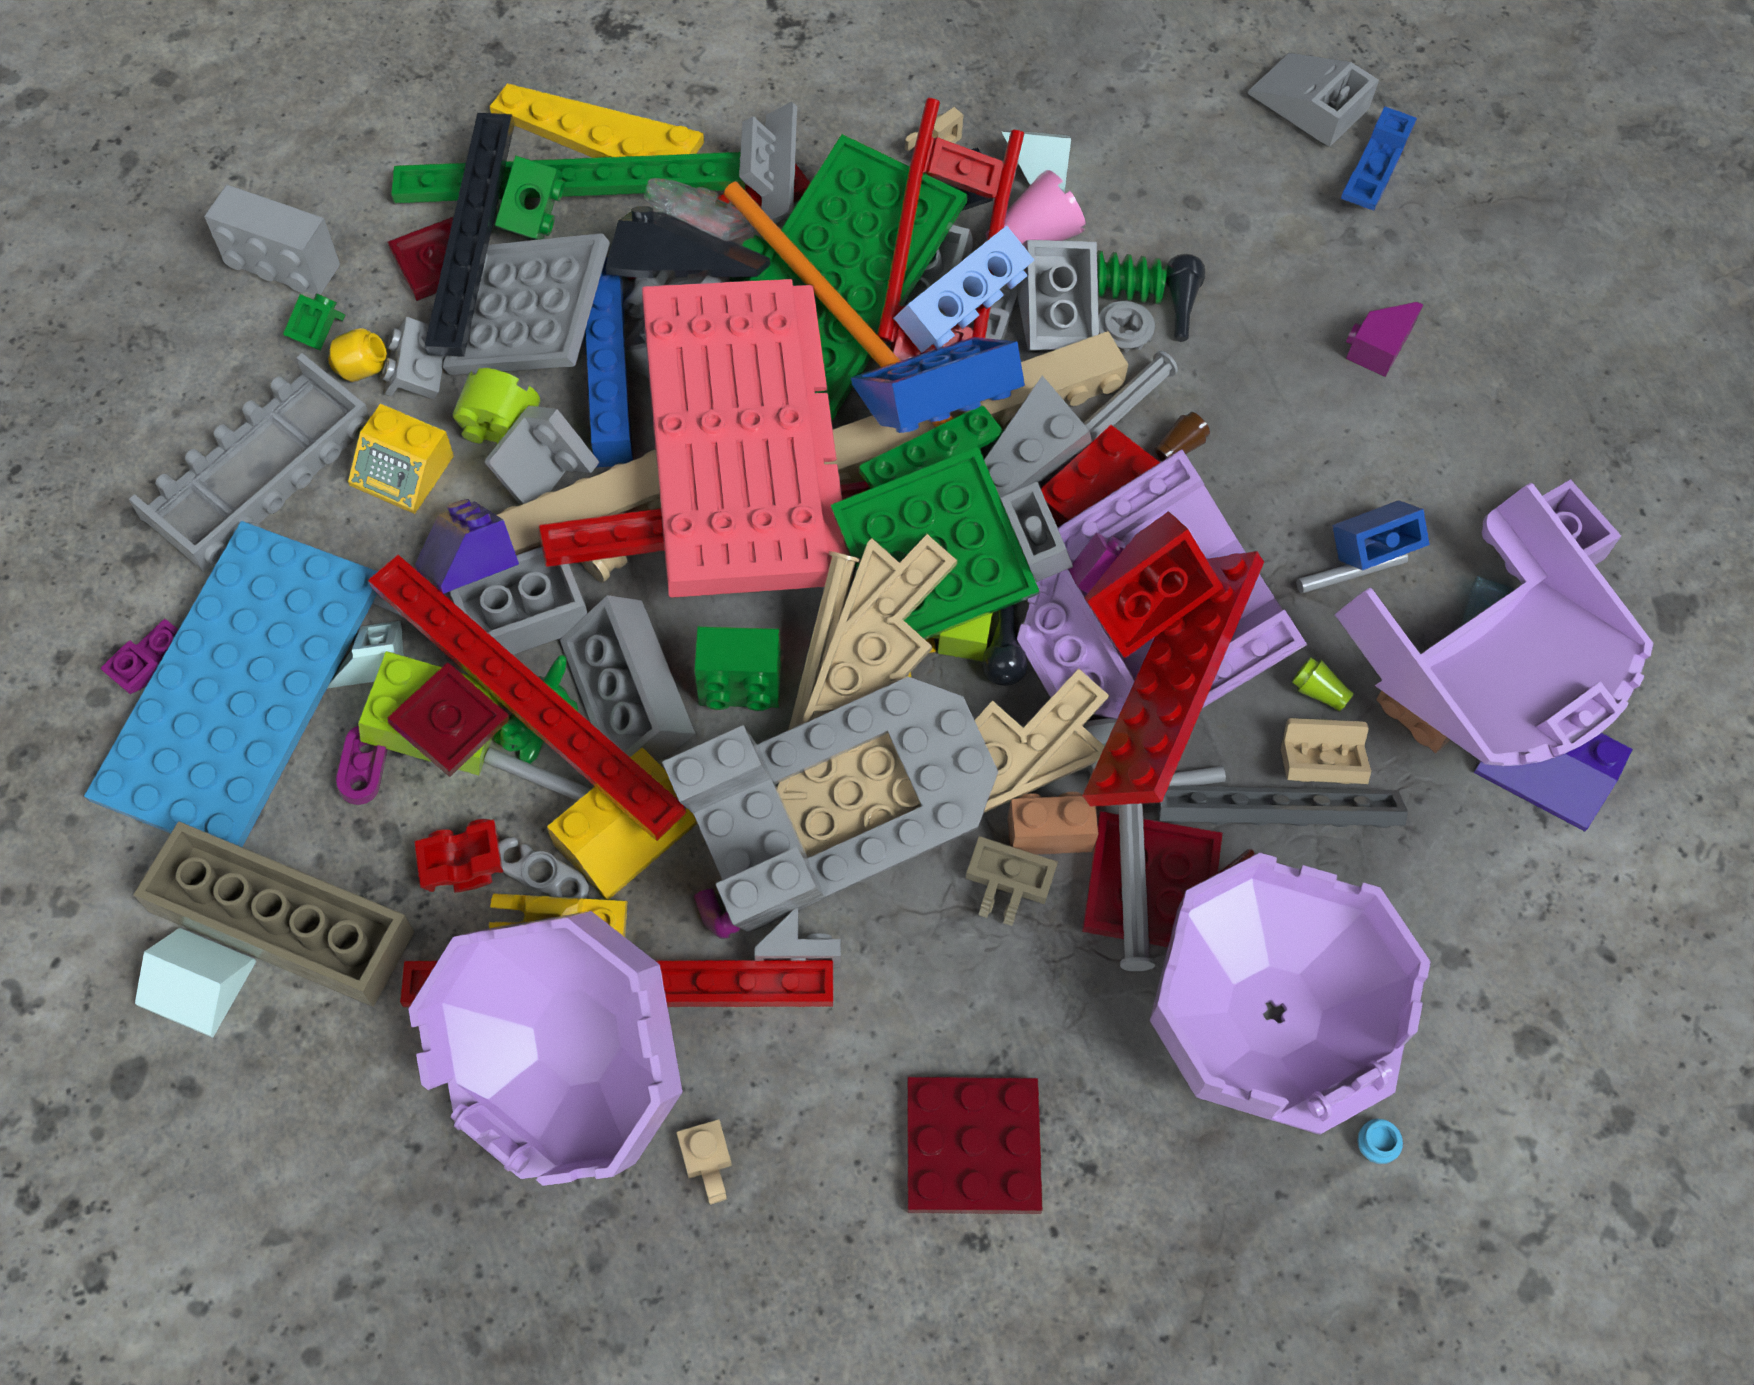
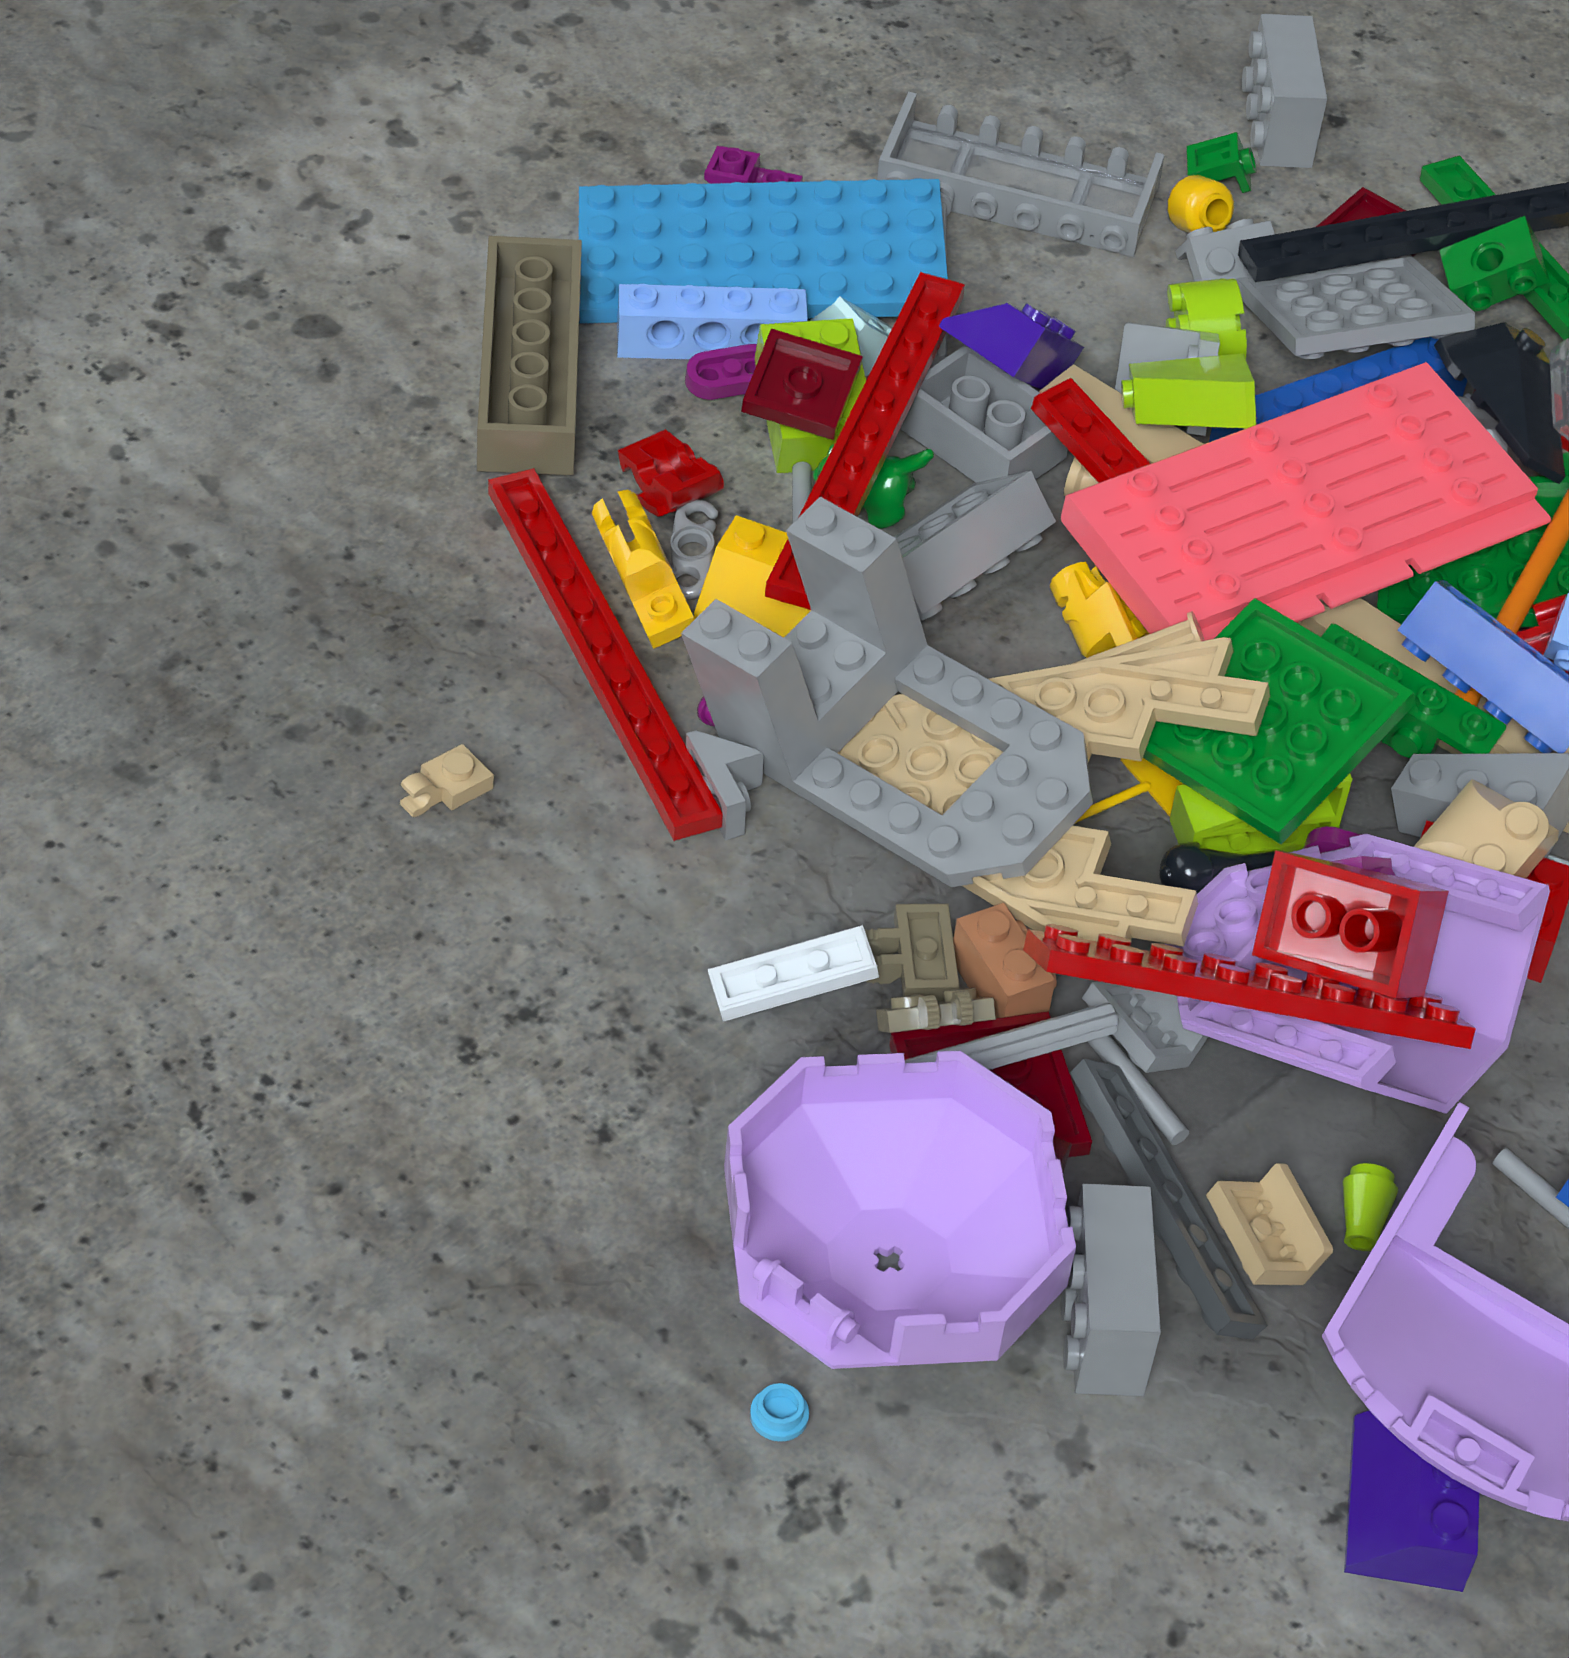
camera: 65 degrees right, 15 degrees down
light aqua slope [135,928,256,1038] -> none
yellow slope [348,403,454,514] -> none
lavender windscreen [408,911,682,1186] -> none
green brick [695,626,781,711] -> none
dark red plate [907,1077,1043,1214] -> none
light grey brick [1000,482,1073,582] -> none
none -> light blue brick [617,284,808,359]
none -> white tile [708,925,879,1022]
none -> dark tan hinge [876,987,996,1033]
none -> yellow plate [1049,562,1149,658]
none -> light grey brick [1061,1184,1161,1396]
none -> lime slope [1121,353,1256,429]
none -> tan slope [1414,779,1559,879]

